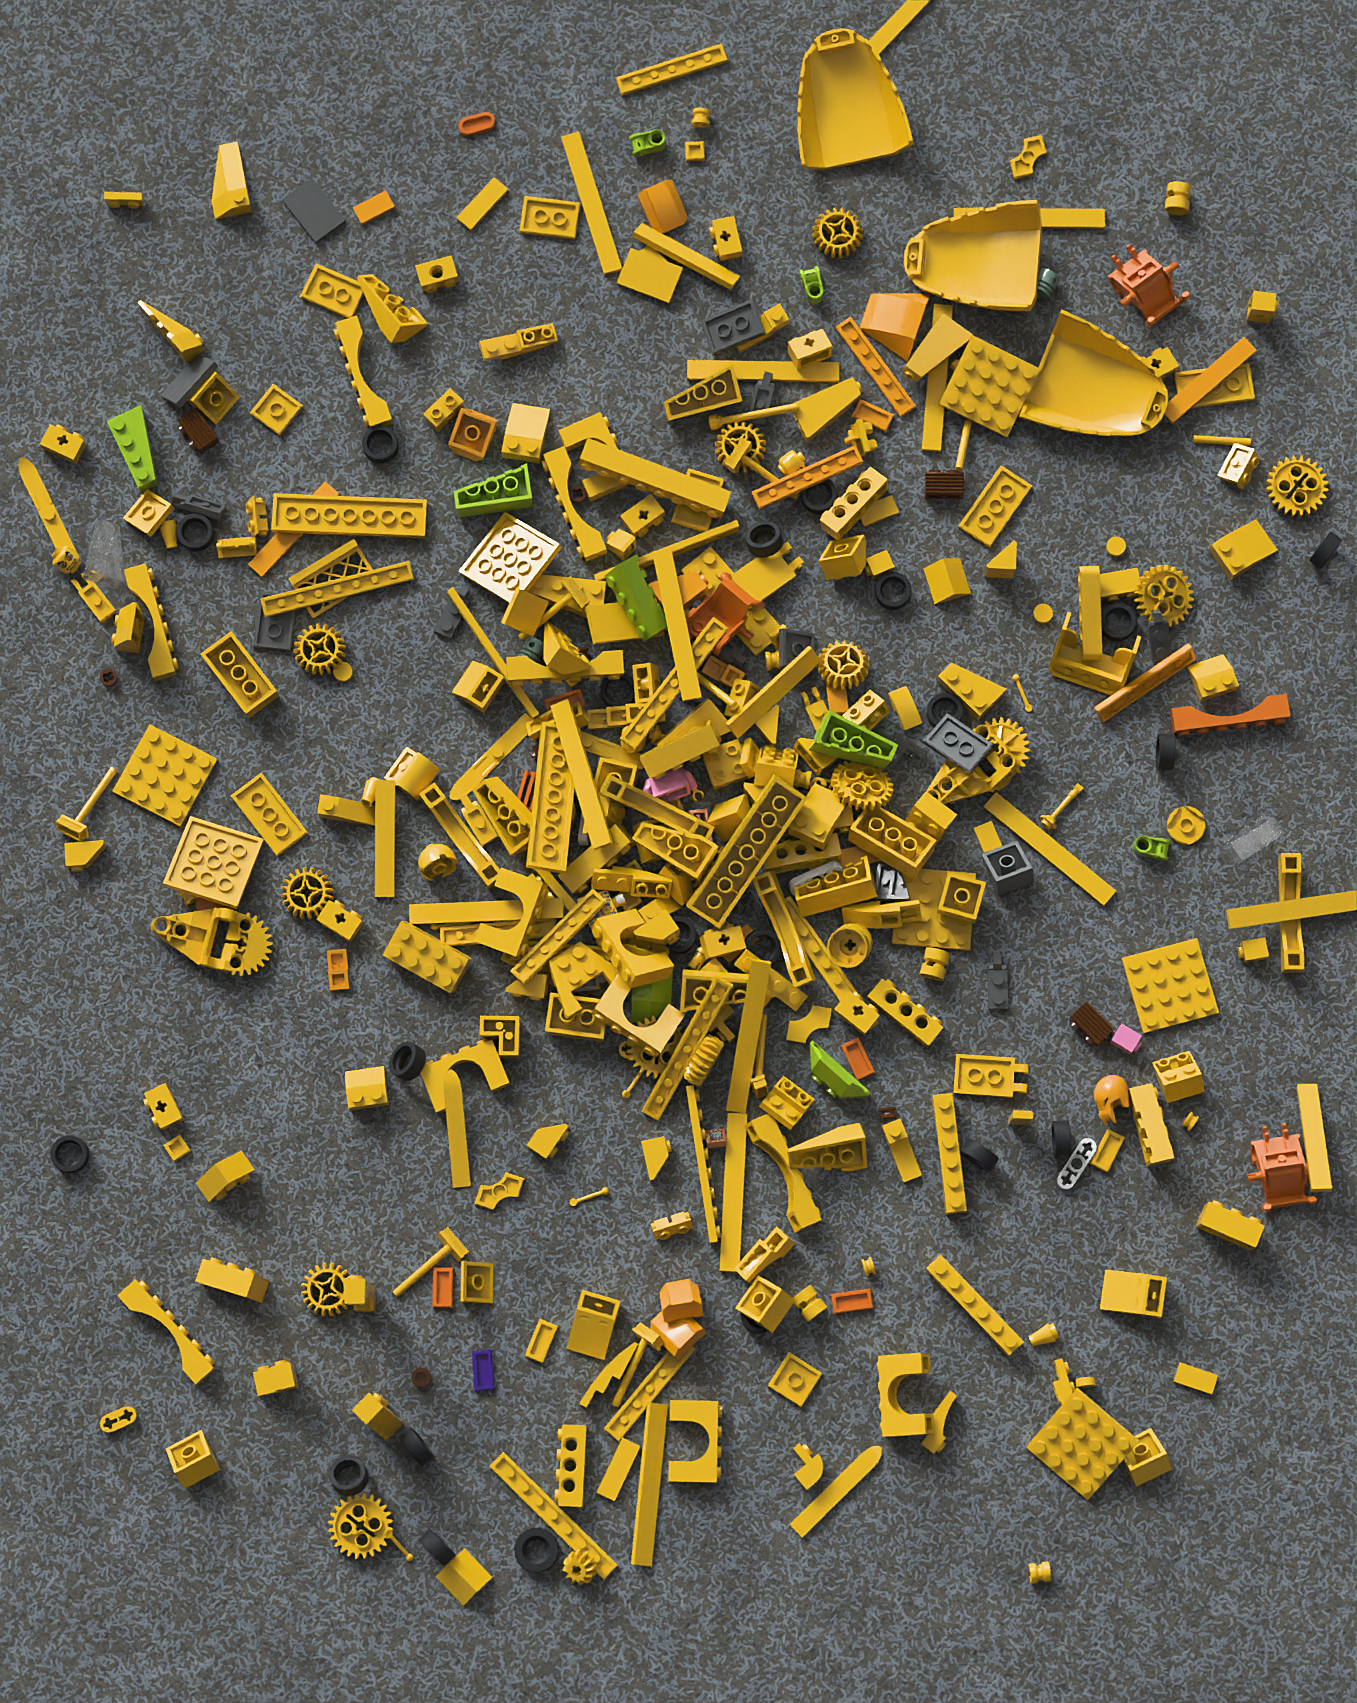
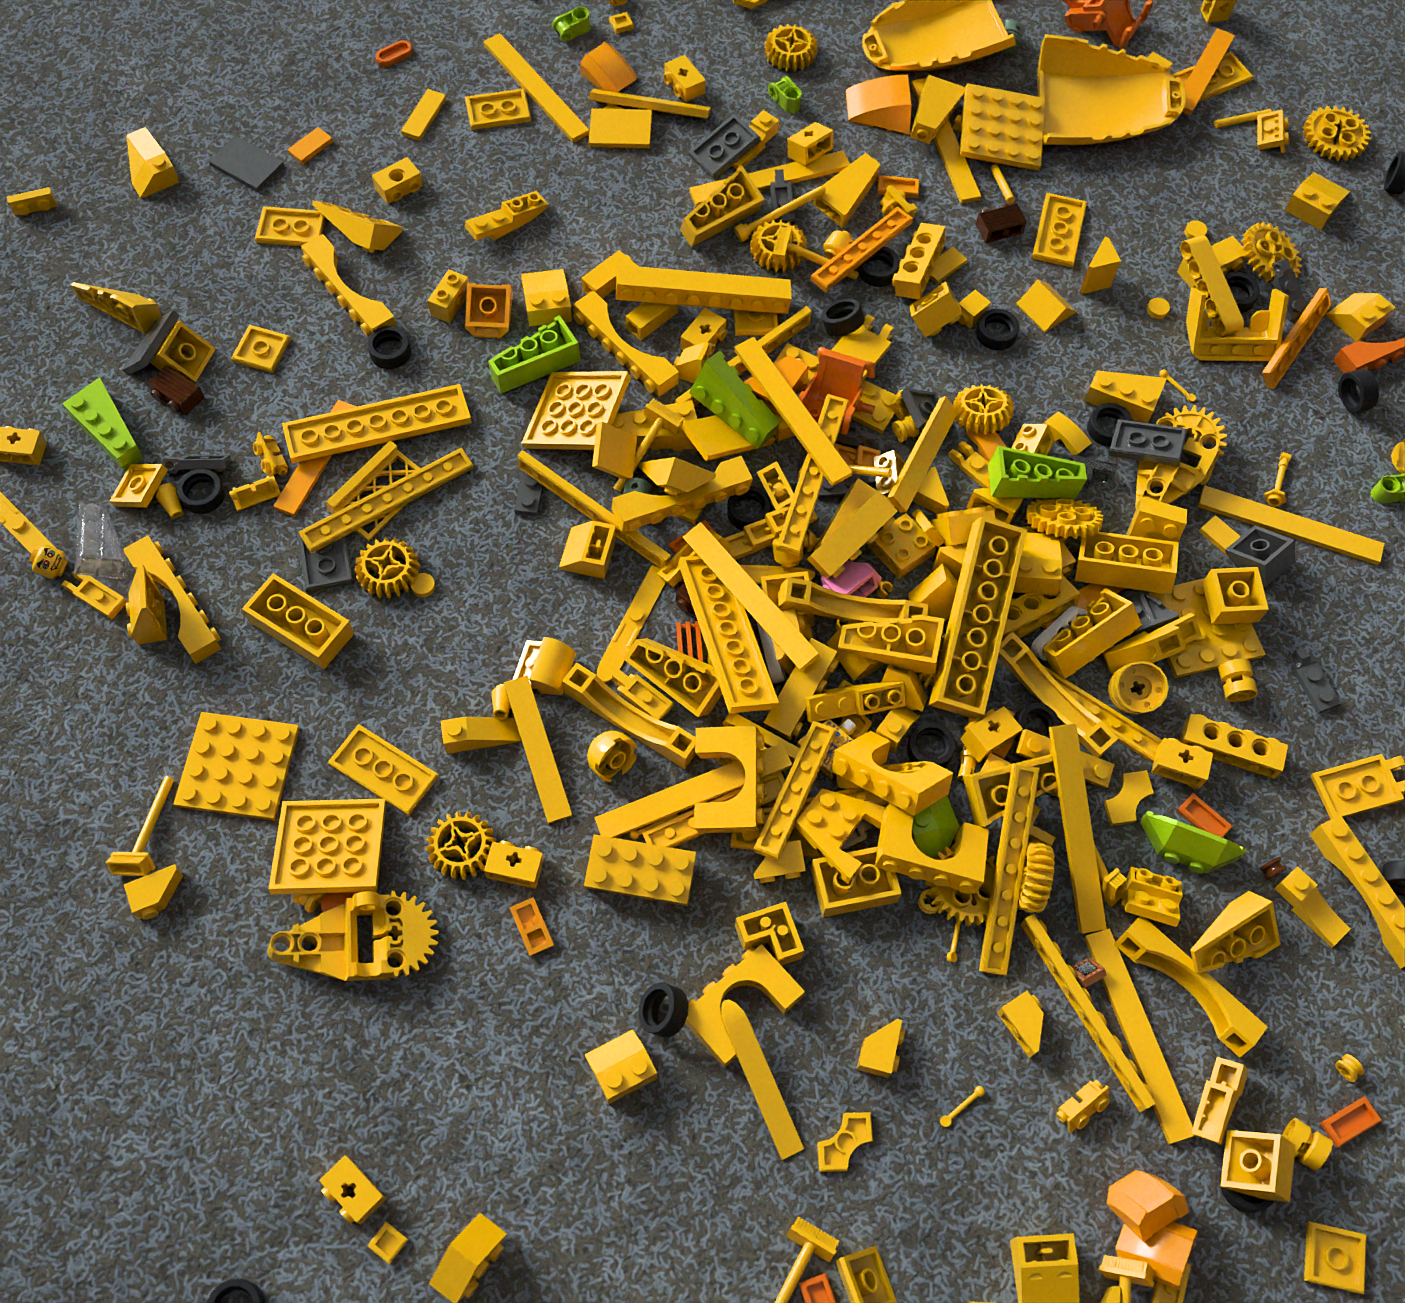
camera: 25 degrees left, 15 degrees down
reddish brown bush [100,669,118,687] -> none
reddish brown bush [569,485,586,504] -> none
yellow slope [633,909,681,945] -> none
light orange tile [835,317,916,418] -> none

